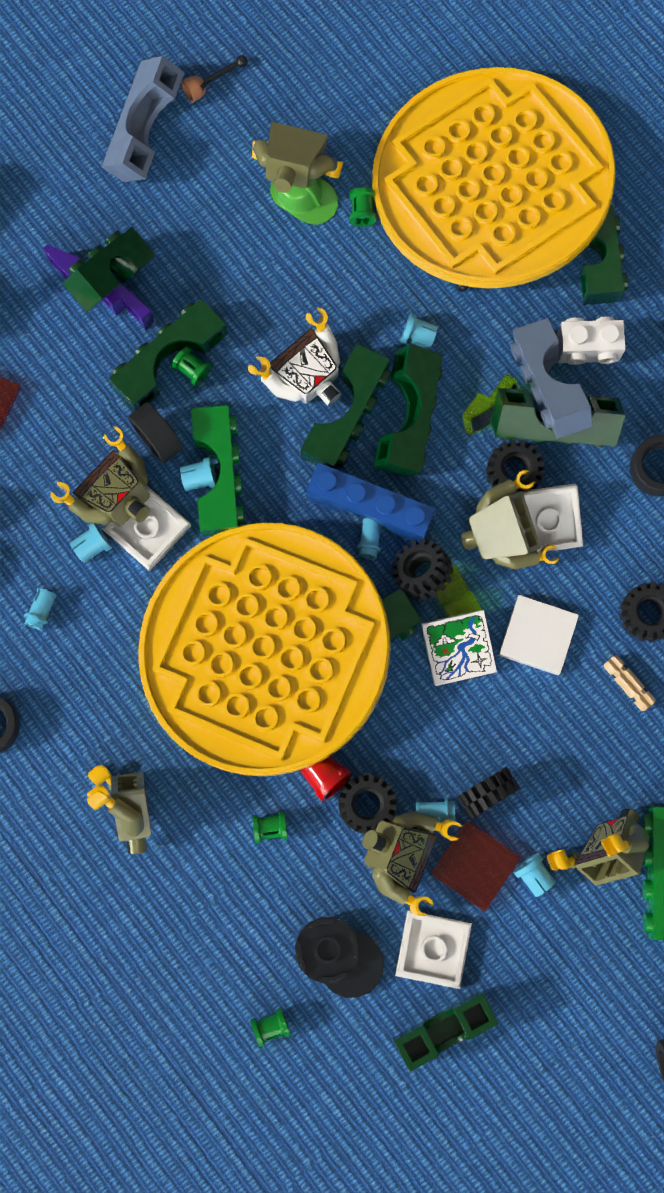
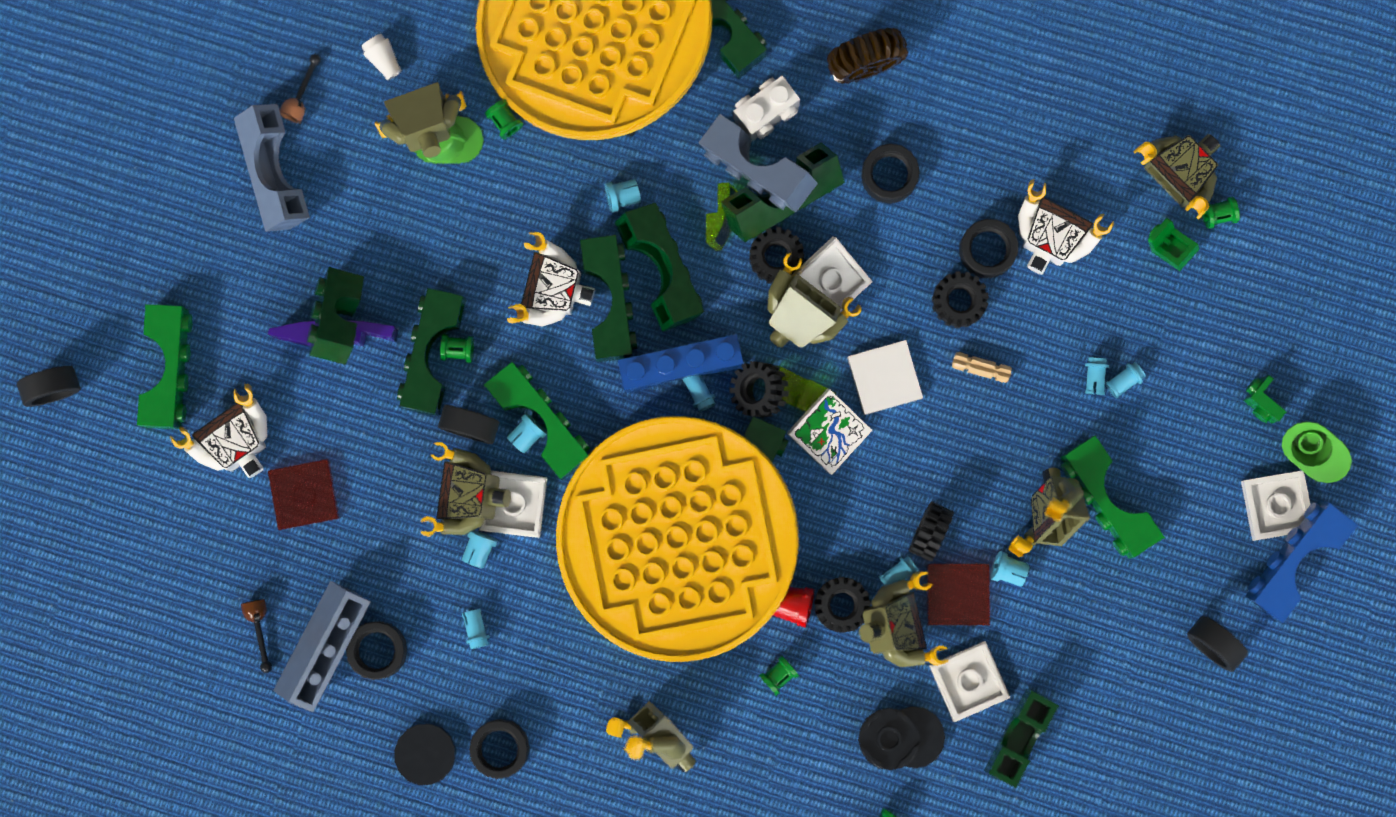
camera: 30 degrees left, 5 degrees up
none -> white cone [361,34,402,80]

